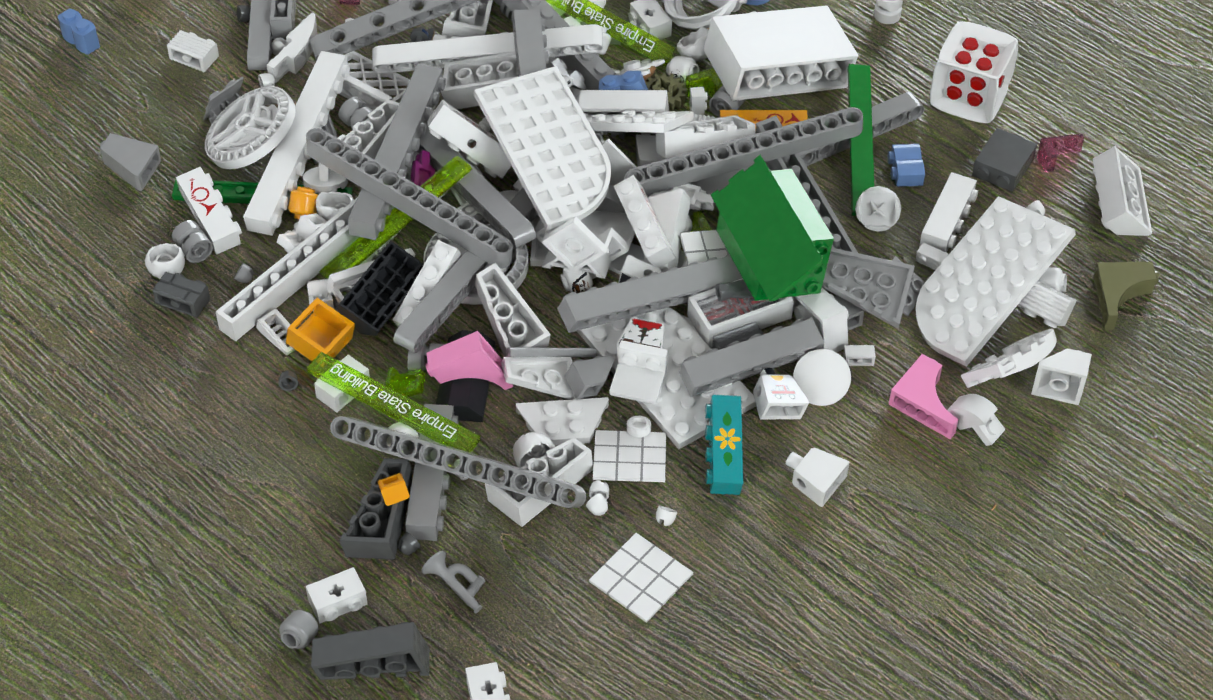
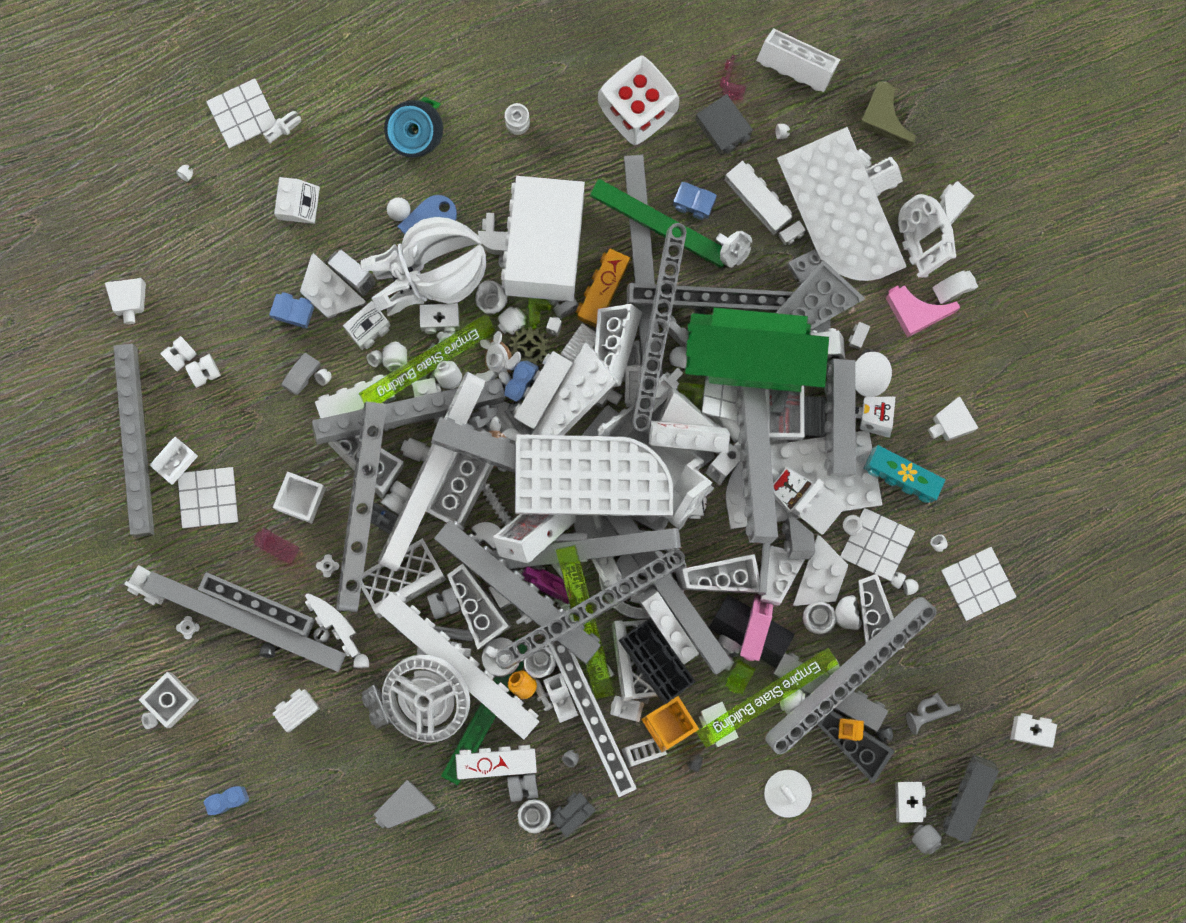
camera: 65 degrees left, 30 degrees up
none -> white shield [764,770,812,817]
none -> white hair [803,601,836,635]

